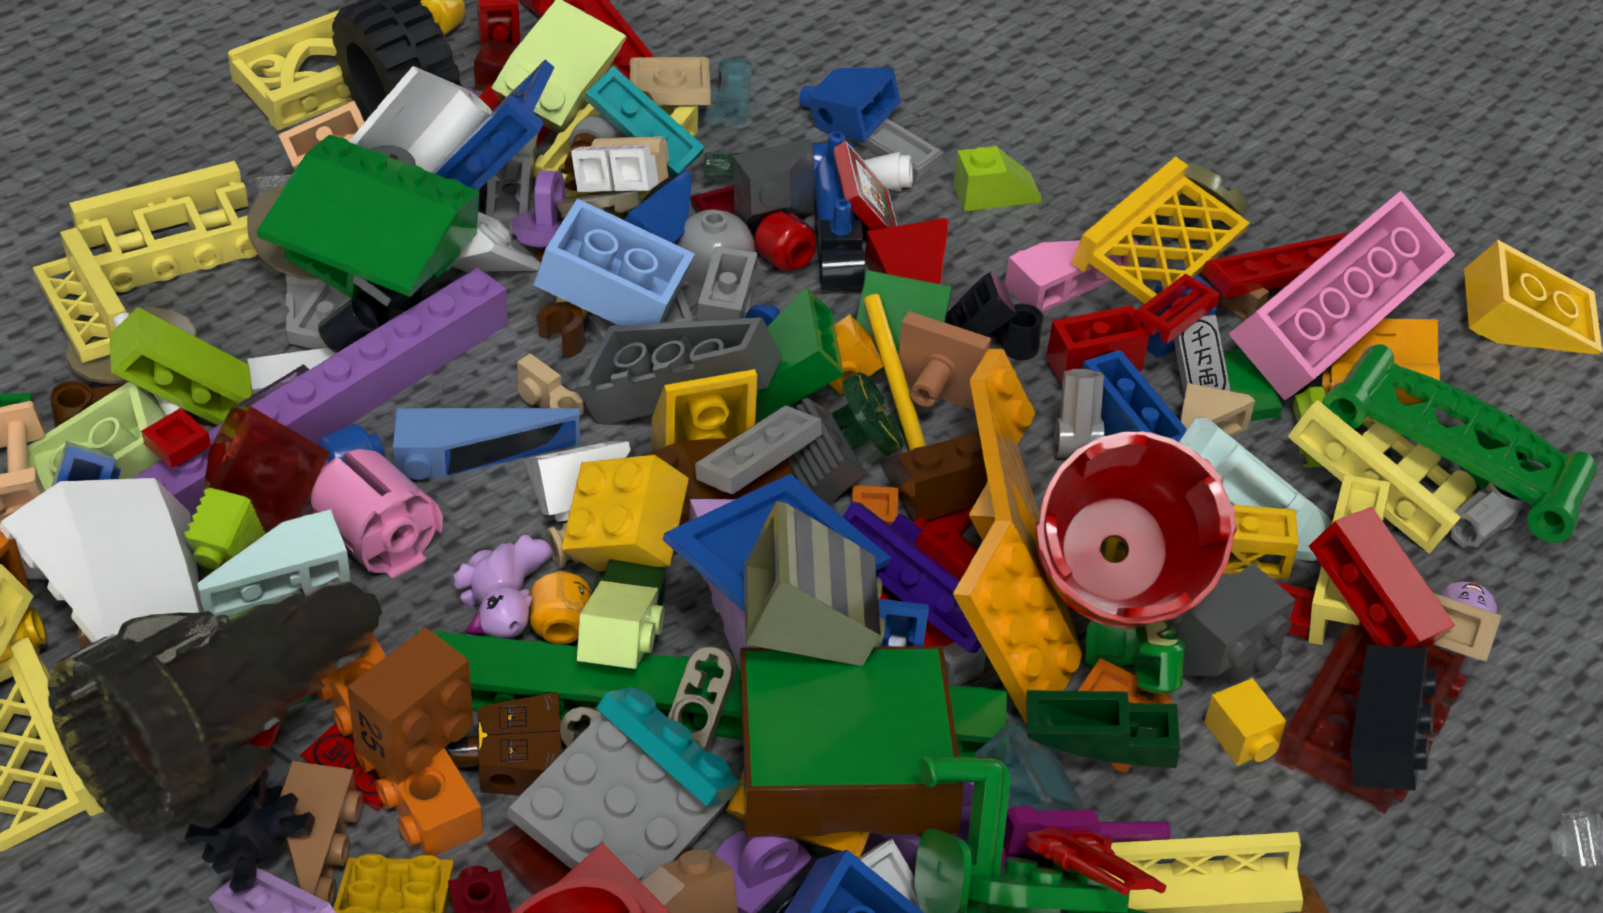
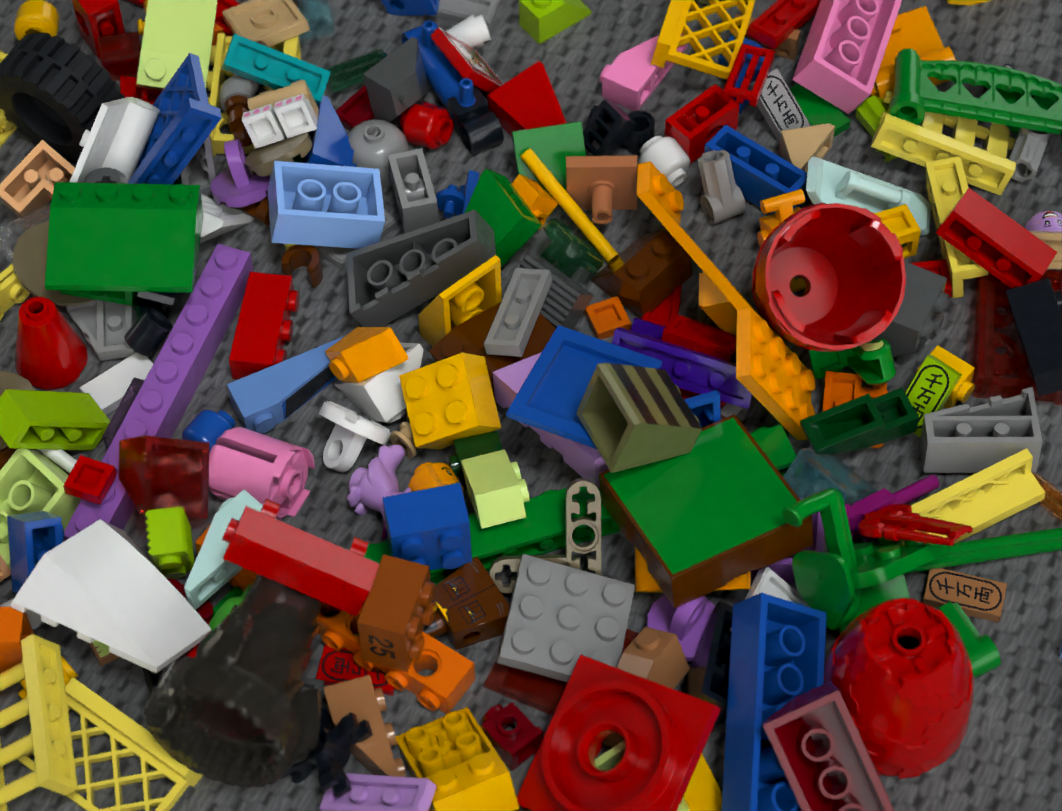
camera: 20 degrees left, 10 degrees up
tan plate [517,353,584,415] -> none
teal plate [596,687,742,806] -> none
none -> red cone [15,297,88,391]
none -> red brick [222,498,379,616]
none -> red brick [229,272,300,380]
none -> white tile [319,401,391,473]
none -> light orange slope [324,327,409,383]
none -> blue brick [382,483,472,570]
none -> white head [638,135,690,187]
none -> lime tile [906,355,962,438]
none -> light grey wedge [919,387,1043,473]

